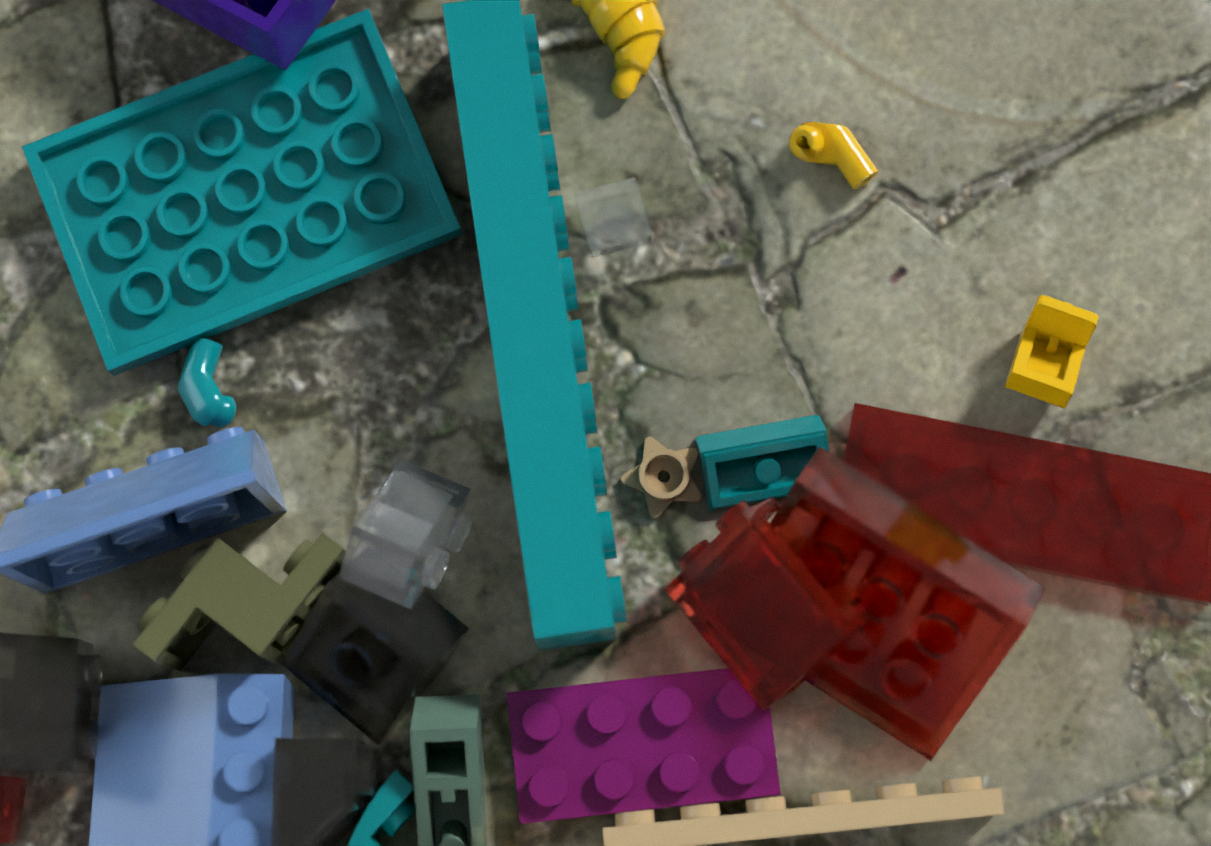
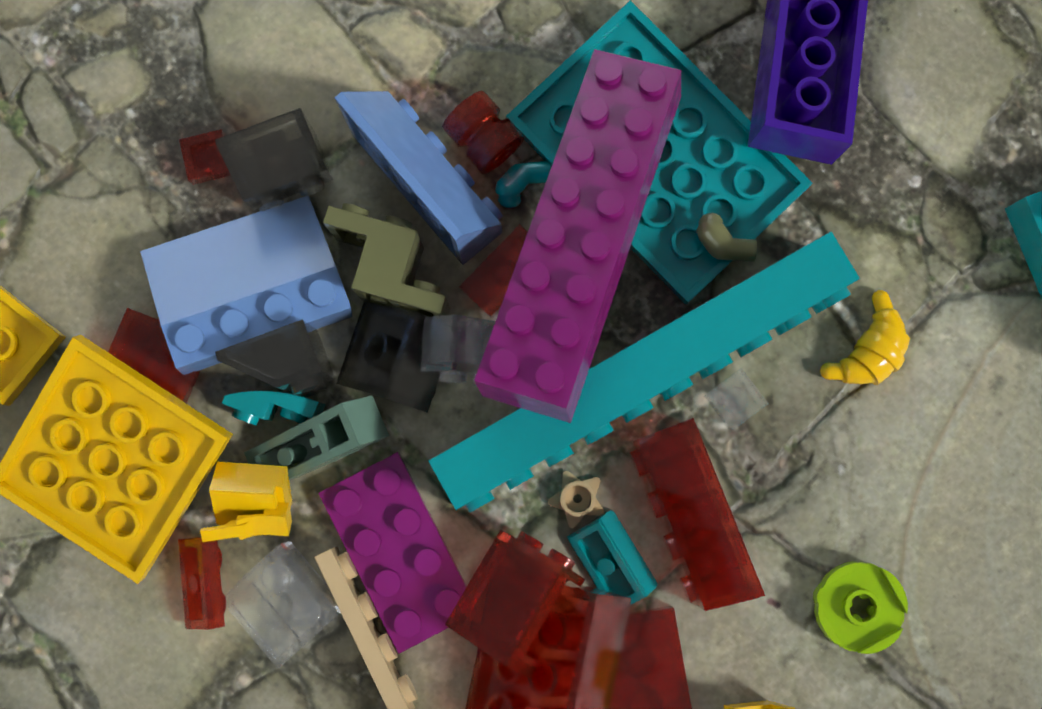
camera: 65 degrees right, 5 degrees up
yellow arm [788,122,879,190] -> none
none -> clear red wheel [442,90,524,174]
none -> clear red plate [459,224,528,318]
none -> magenta brick [474,49,681,423]
none -> clear red slope [630,418,765,611]
none -> olive arm [697,213,757,262]
none -> lime plate [813,561,908,654]

